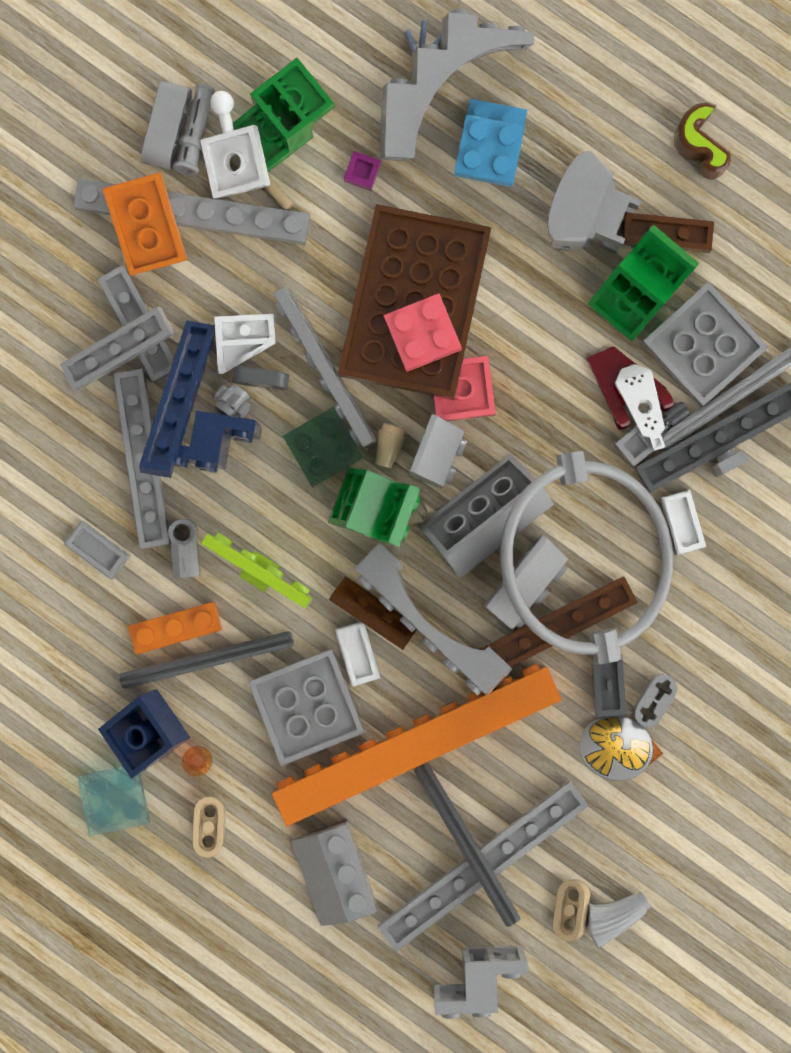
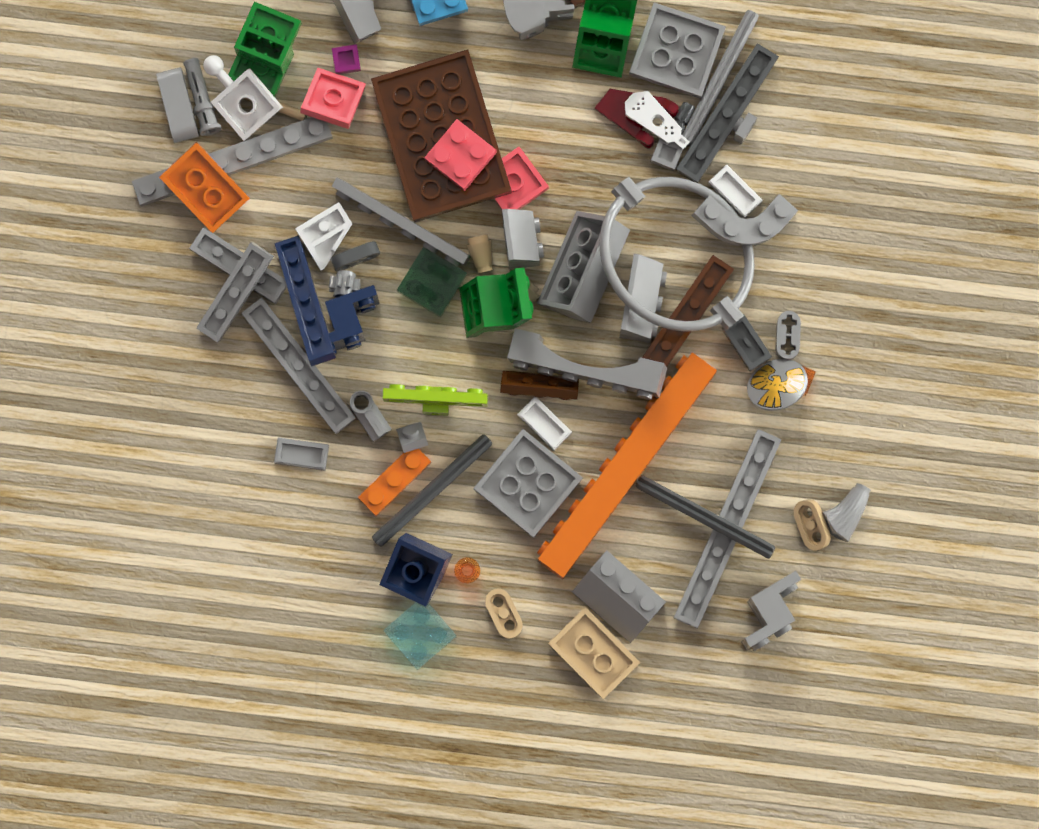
camera: 30 degrees left, 5 degrees down
none -> coral plate [300,68,366,129]
none -> light grey plate [396,422,428,453]
none -> tan plate [548,607,640,700]
none -> light grey plate [691,194,798,246]

